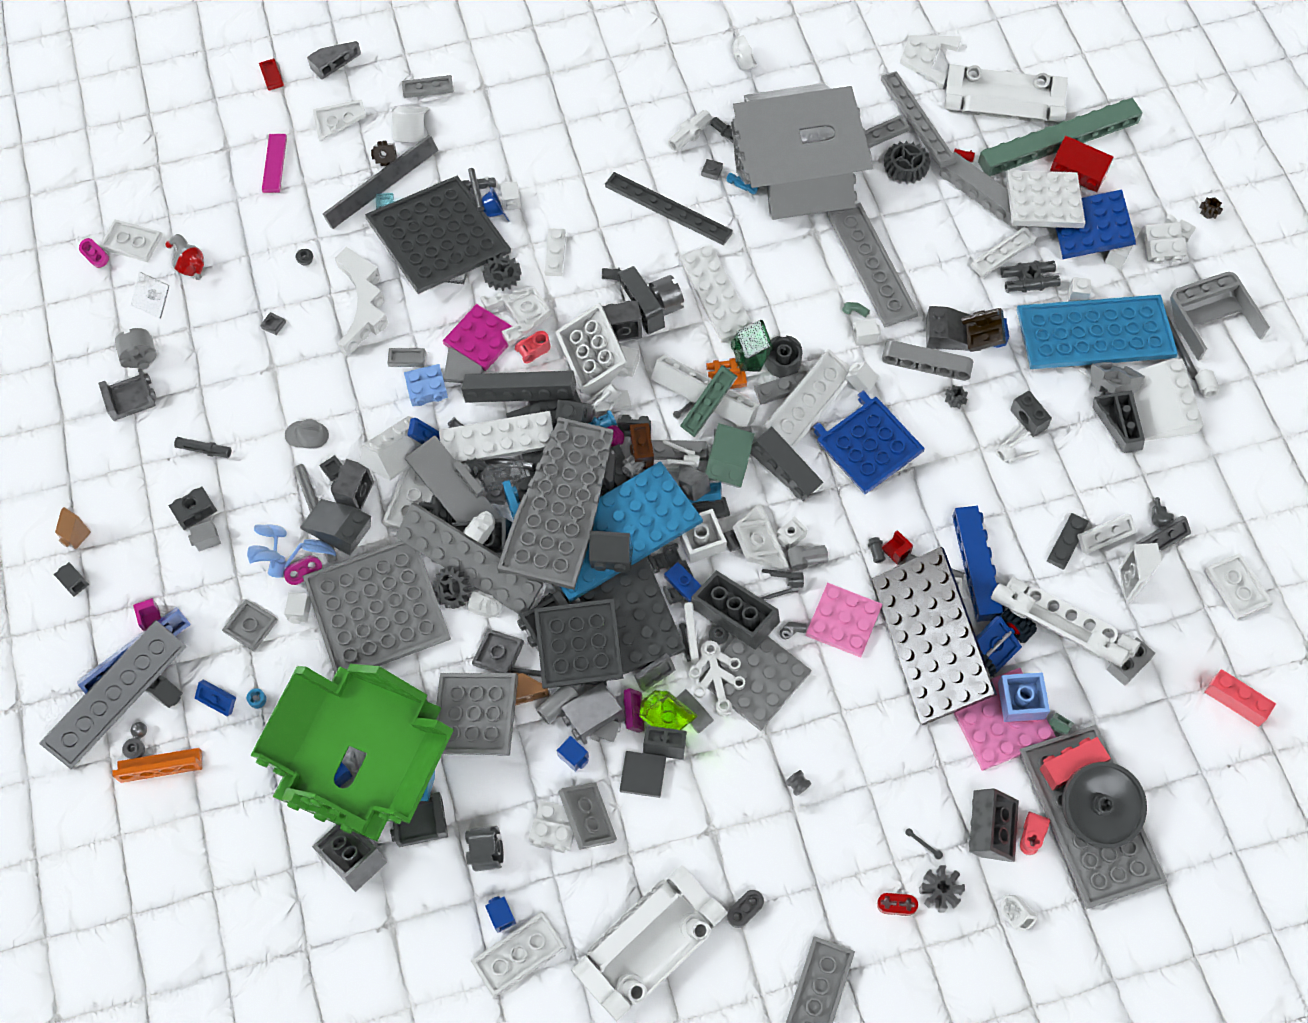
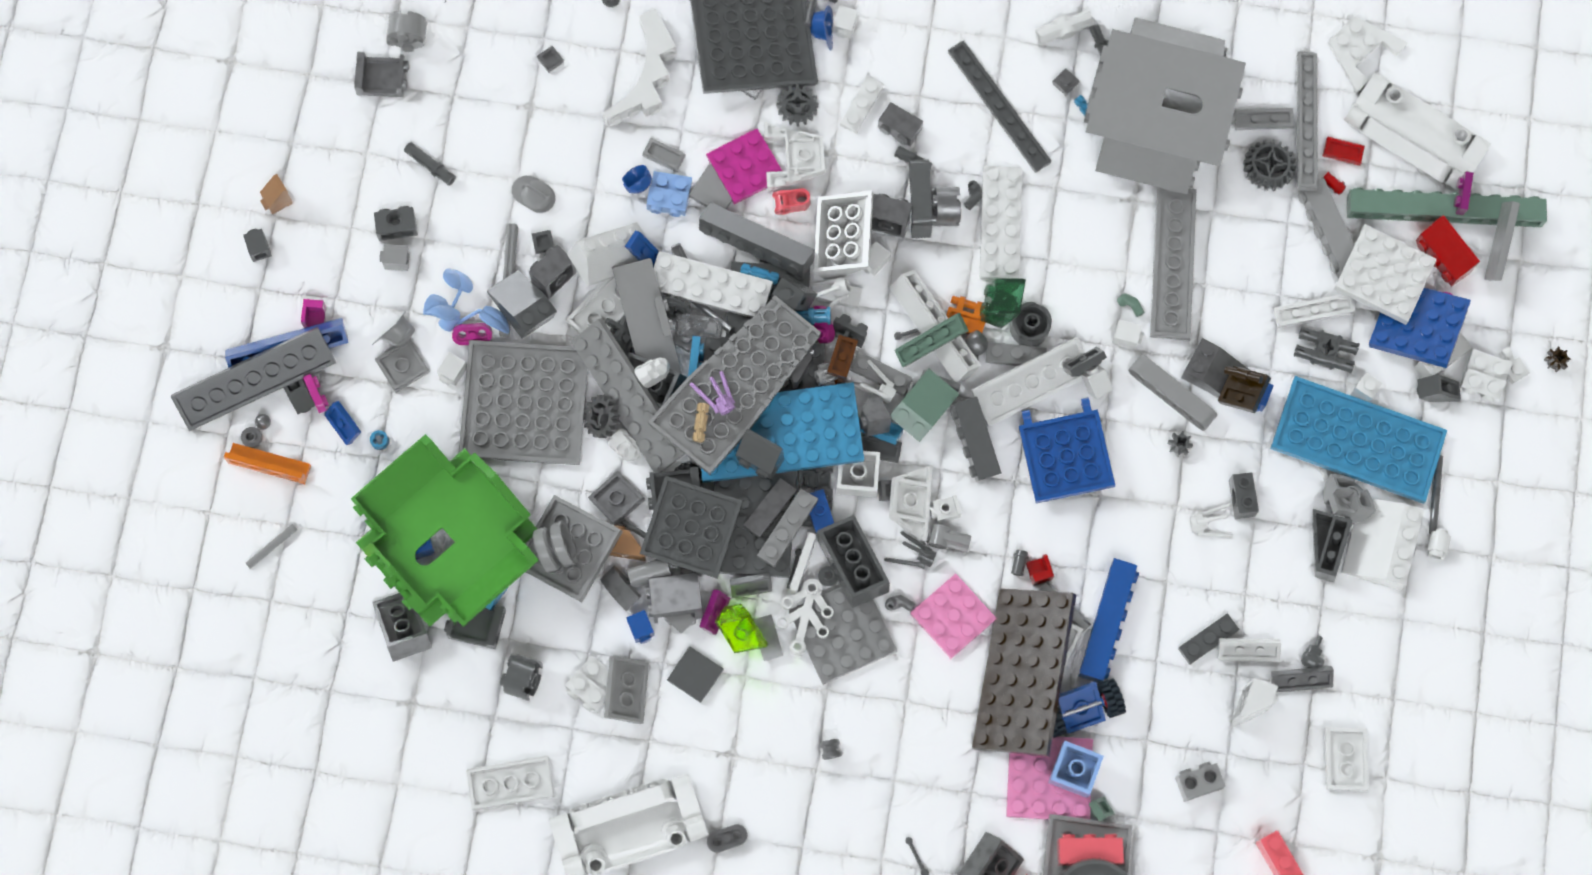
camera: 20 degrees right, 10 degrees up
blue brick [485,896,517,933] -> none
dark grey hinge [643,725,687,760] -> none
white panel [991,577,1141,667] -> none
light grey windscreen [1170,271,1270,361] -> none
none -> light grey bar [245,524,298,569]
none -> dark pink plate [303,374,329,414]
none -> light grey piece [372,311,415,346]
none -> light grey wheel [533,521,578,573]
none -> flat silver slope [600,565,641,611]
none -> blue hair [622,165,652,194]
none -> lavender plant [690,371,735,416]
none -> tan axle [693,403,709,443]
none -> dark azure axle [740,263,779,284]
none -> flat silver tile [743,478,797,539]
none -> light grey plate [757,489,818,568]
none -> flat silver brick [877,102,924,147]
none -> dark grey arm [963,180,982,210]
none -> flat silver piece [965,330,988,360]
none -> dark grey plate [1062,346,1107,377]
none -> red tile [1322,136,1365,166]
none -> dark grey slope [1417,374,1461,402]
none -> magenta plate [1454,171,1474,215]
none -> light grey tile [1484,201,1520,281]

